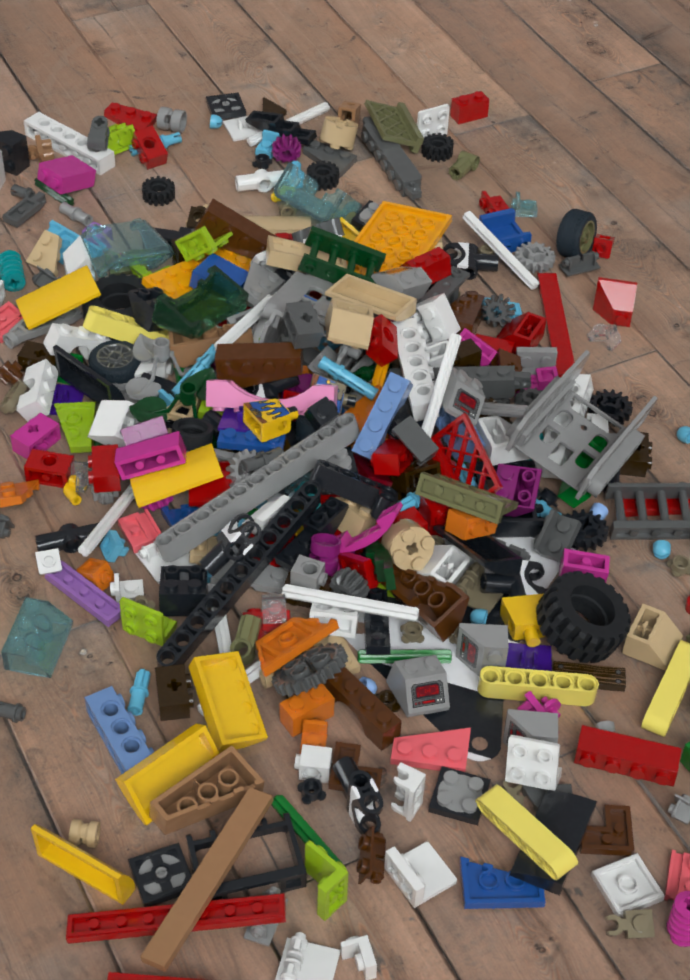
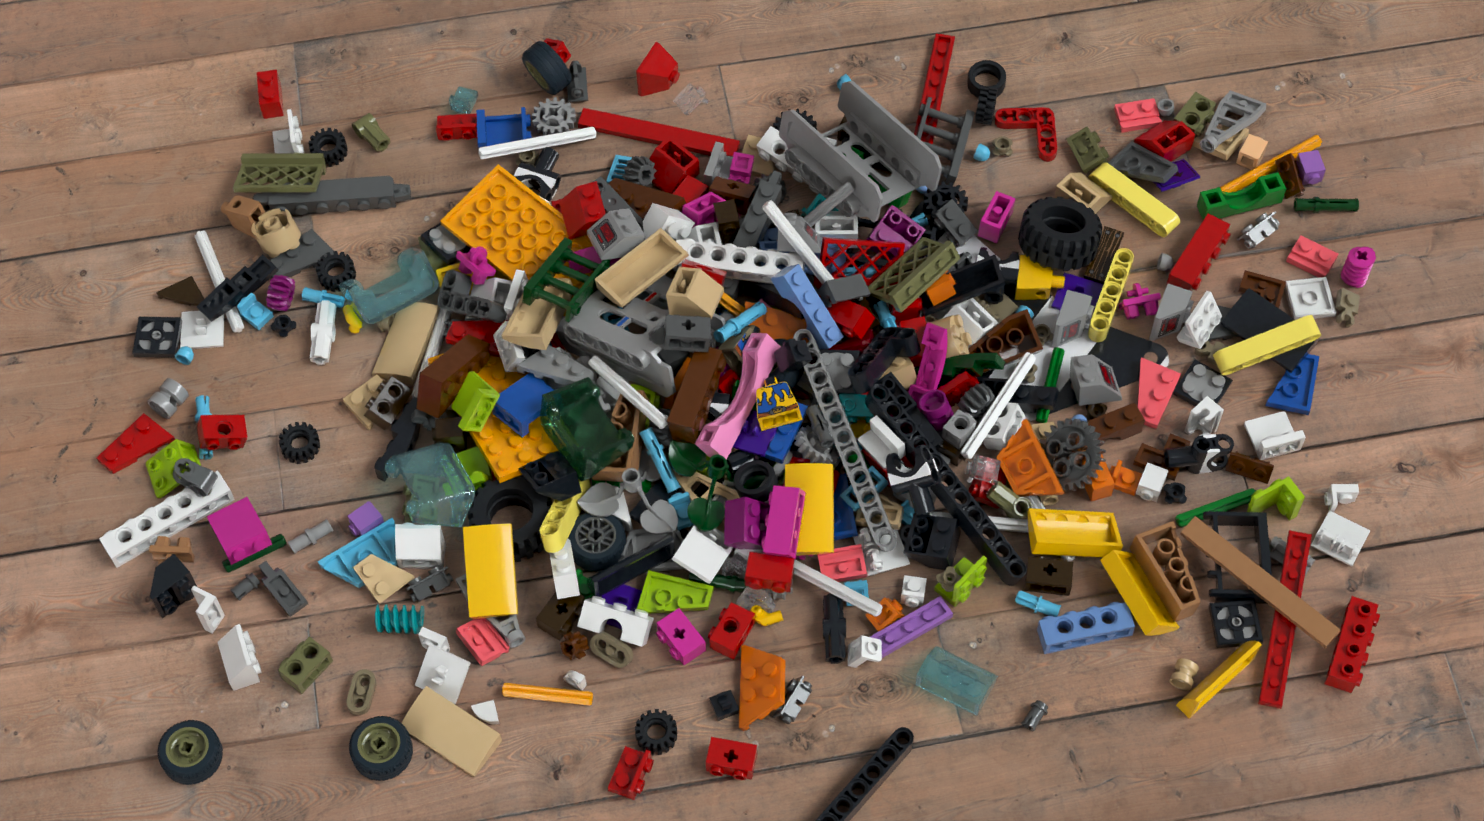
camera: 70 degrees left, 15 degrees up
none -> dark pink hips [456,246,496,285]

